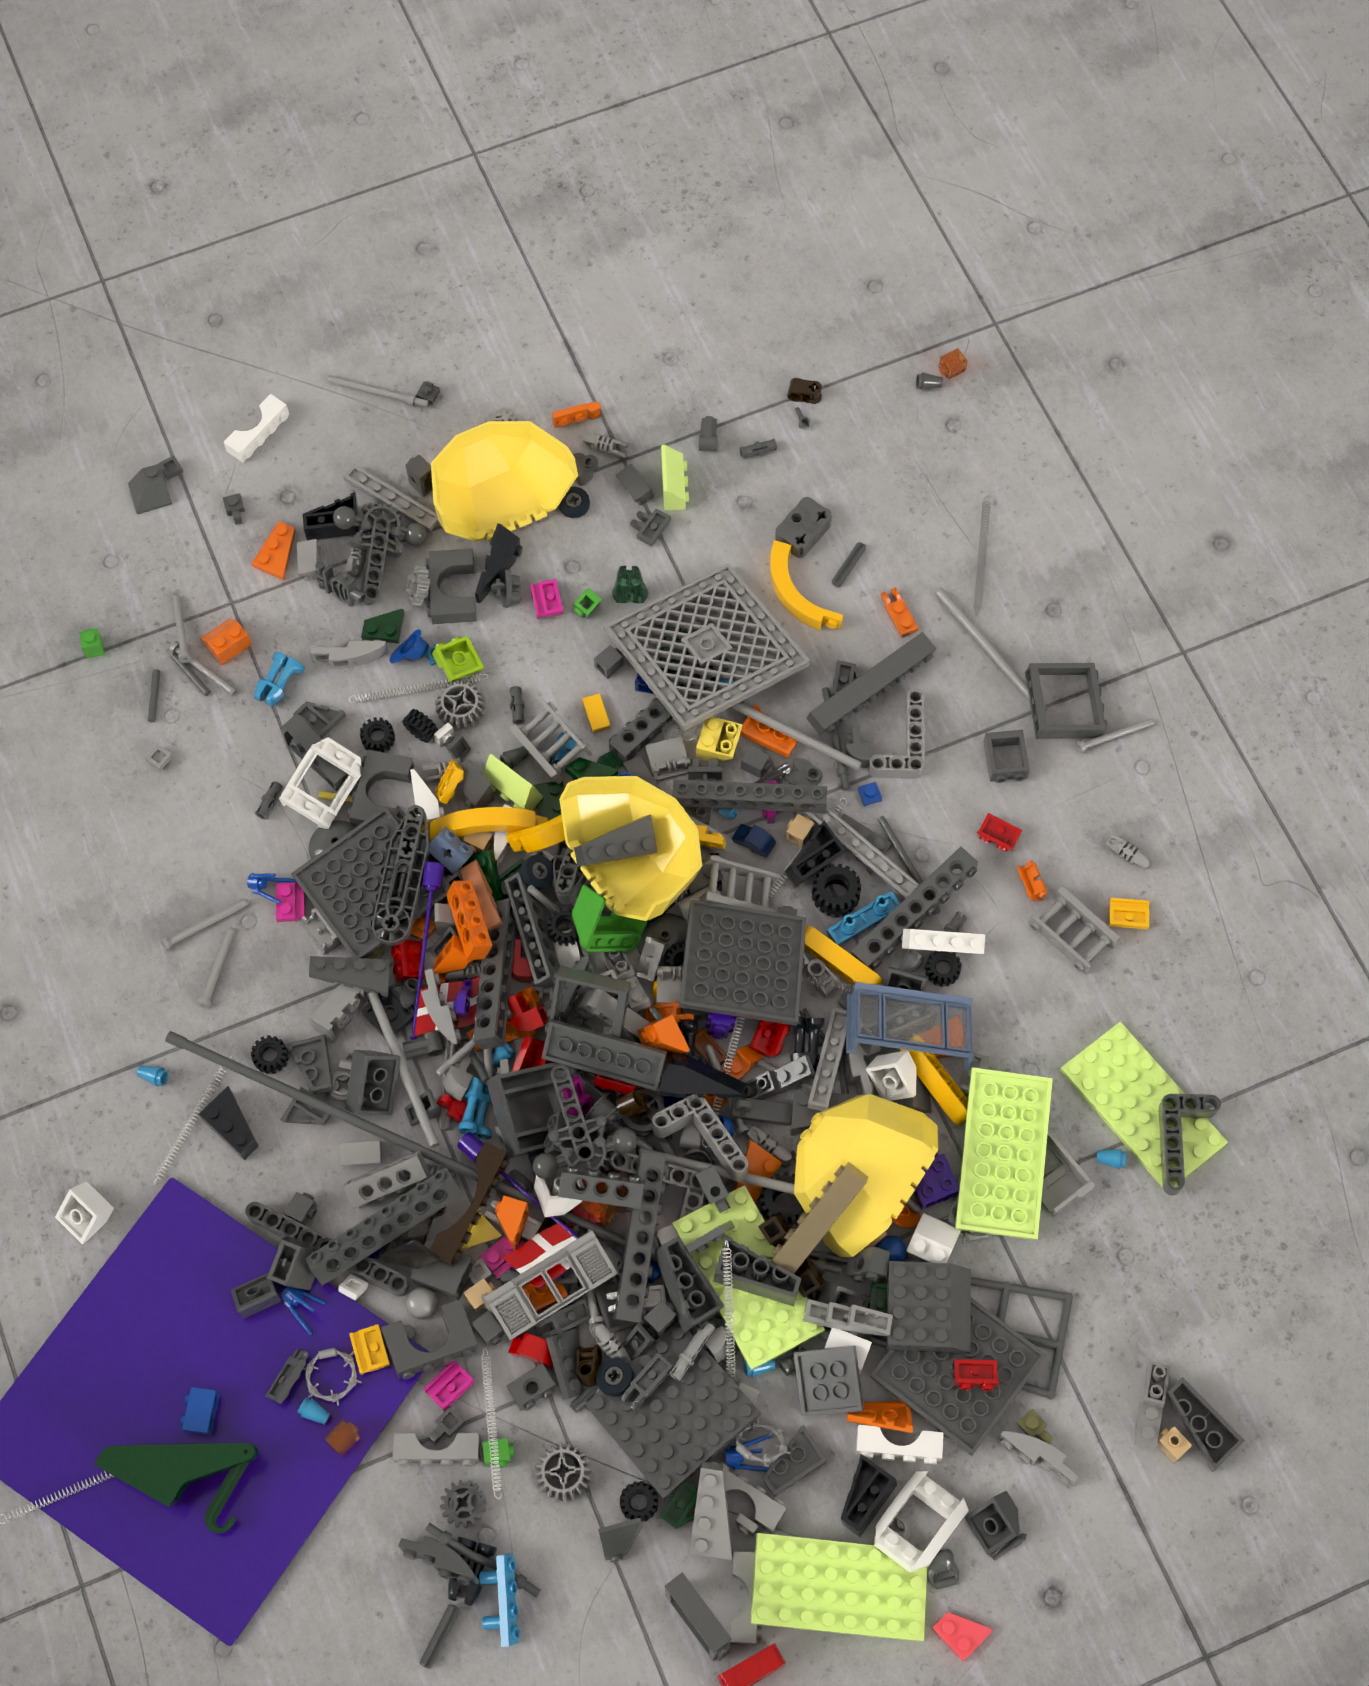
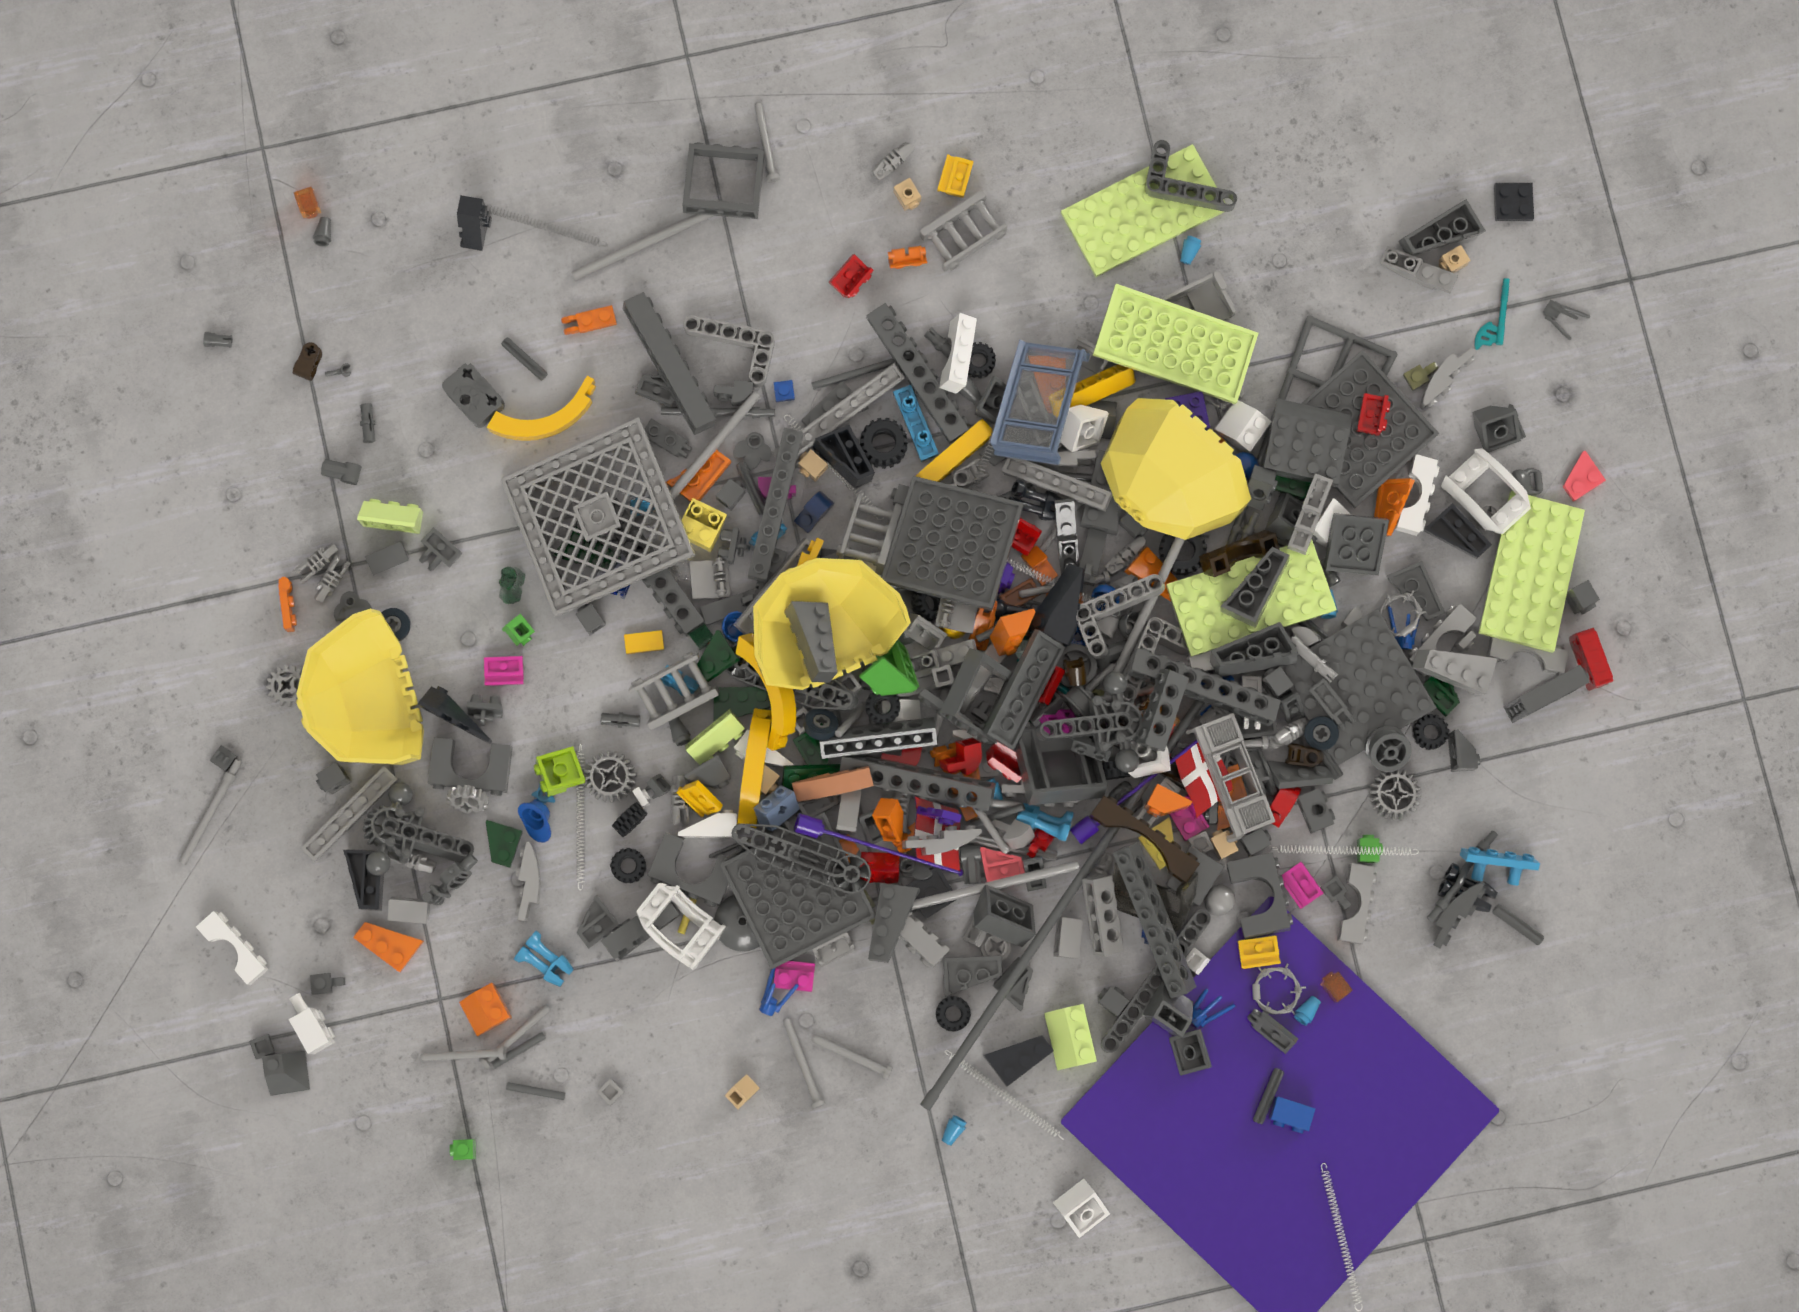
camera: 85 degrees left, 15 degrees up
dark green piece [94,1443,258,1533] -> none
dark grey pin [255,781,283,819] -> none
dark grey gear [440,1480,487,1528] -> none
orange brick [446,880,492,960] -> none
dark grey wing [686,1220,735,1253] -> none
dark grey torso [695,1165,731,1213] -> none
white piece [722,1240,736,1383] -> none
dark tan brick [771,1161,868,1274] -> none
dark grey window [983,730,1030,783] -> none
none -> dark grey pin [203,332,233,348]
none -> white brick [289,993,335,1054]
none -> light grey hinge [292,543,338,584]
none -> black wedge [457,195,492,251]
none -> dark grey hinge [645,418,693,458]
none -> tan brick [725,1074,760,1109]
none -> tan brick [893,178,921,211]
none -> coral wing [980,847,1024,882]
none -> yellowish green slope [1044,1004,1097,1070]
none -> dark grey axle [1253,1068,1284,1124]
none -> dark grey wheel [1365,726,1412,772]
none -> teal piece [1475,278,1510,350]
none -> black plate [1494,183,1534,221]
none -> dark grey plant [1543,300,1590,340]
none -> dark grey brick [1566,580,1600,615]

